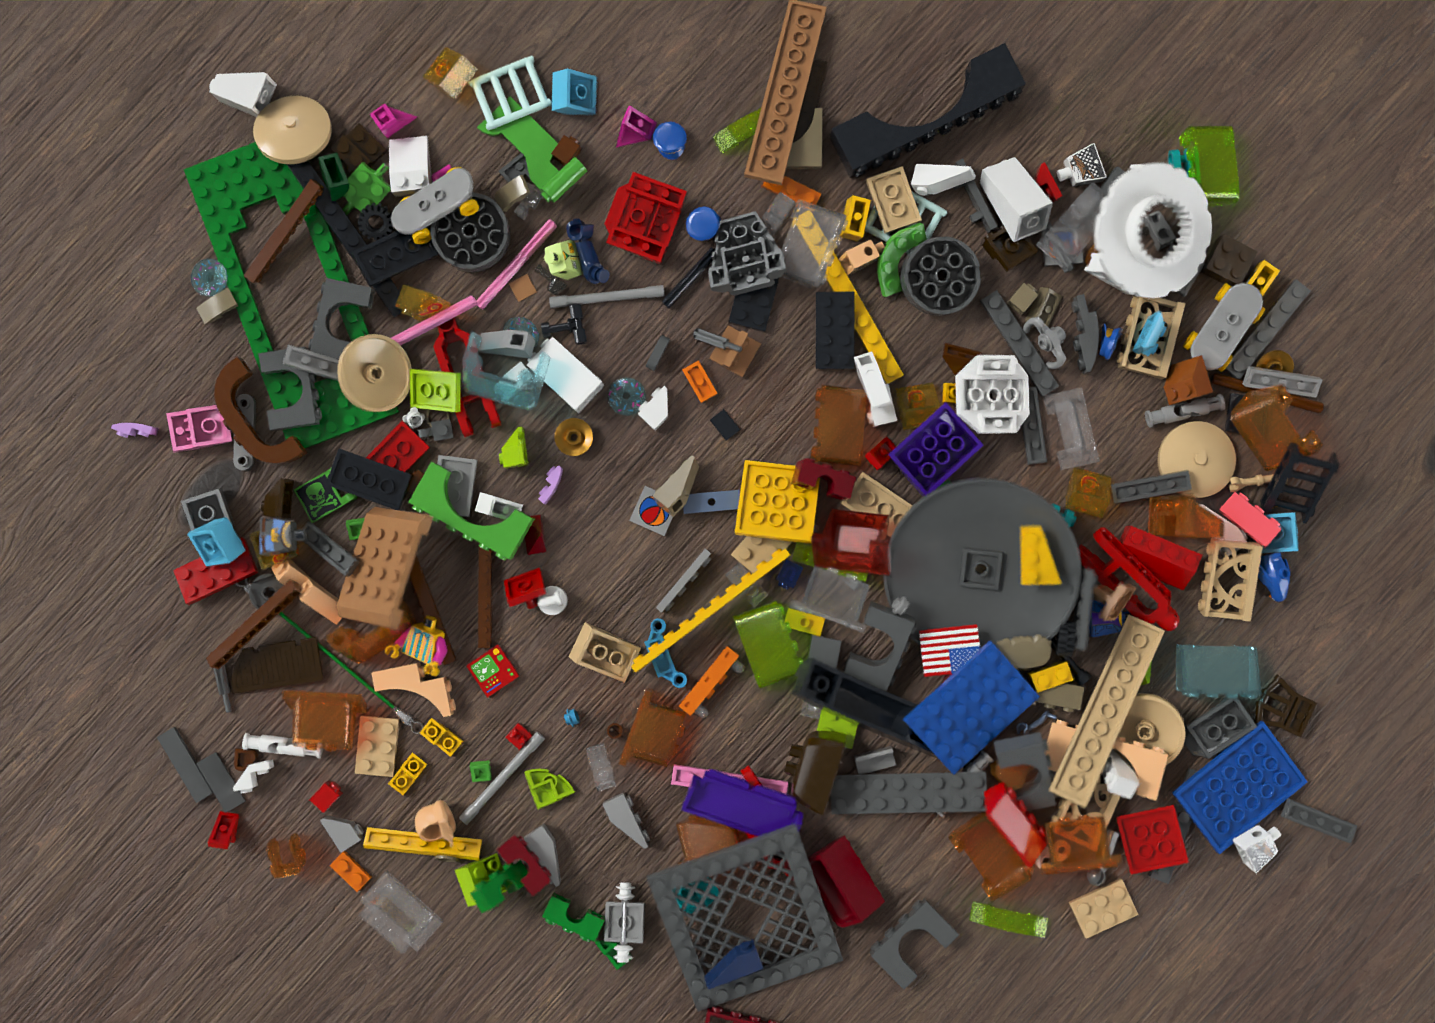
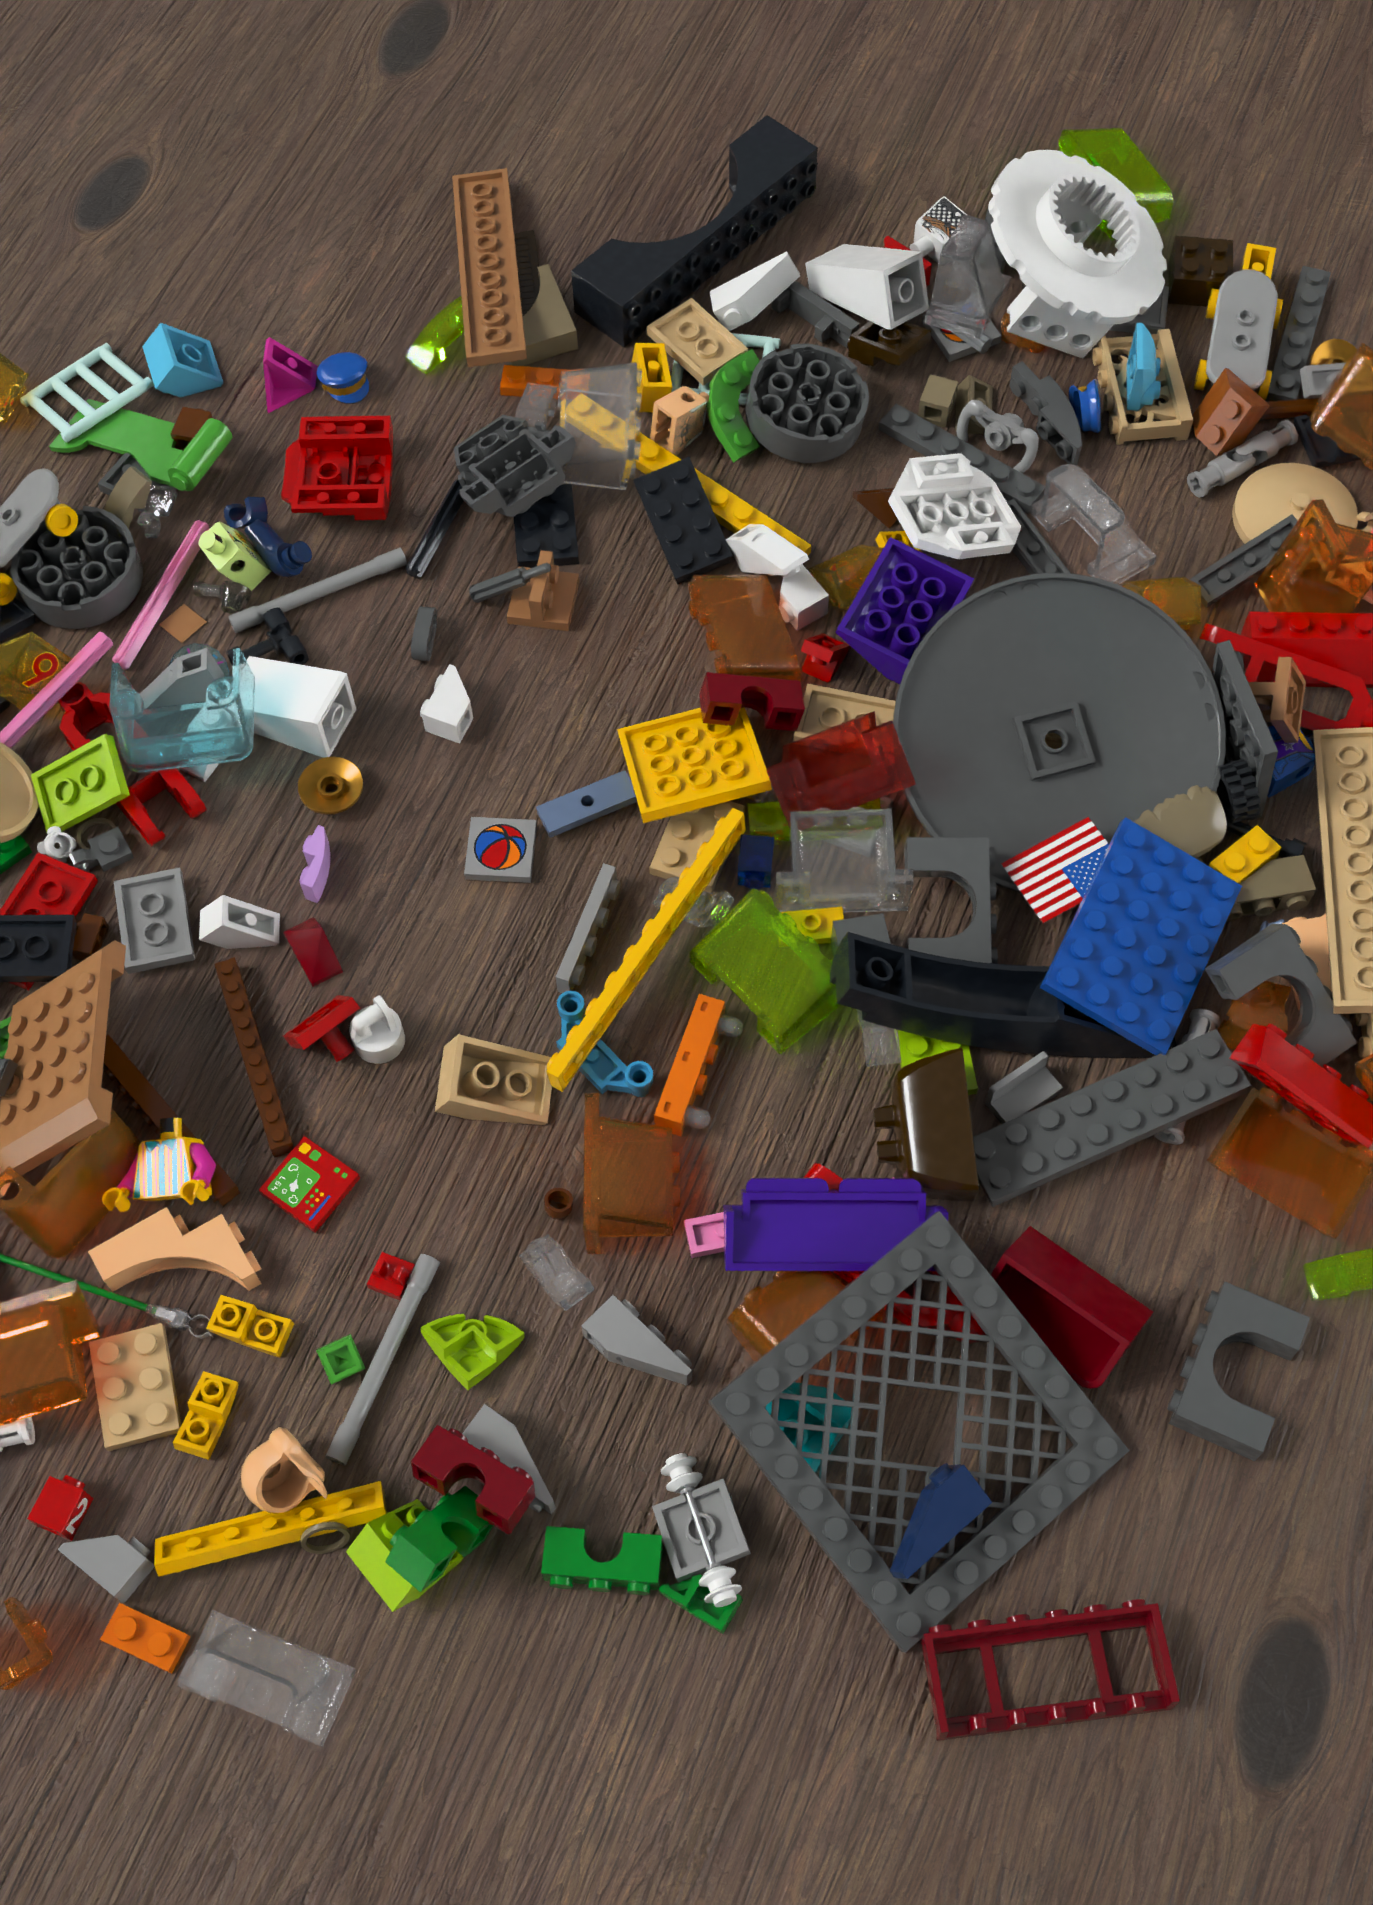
camera: 20 degrees left, 25 degrees down
bright green arch [409,462,535,561] -> none
lime slope [499,427,529,469] -> none
dark azure plate [564,709,580,727] -> none
clear light blue dish [608,378,646,415] -> none
slope [653,456,699,517] -> none
orange plate [682,360,718,403] -> none
blue piece [686,207,721,241] -> none
black piece [710,409,740,441] -> none
light grey plate [892,596,909,615] -> none
yellow wing [1020,526,1061,585] -> none

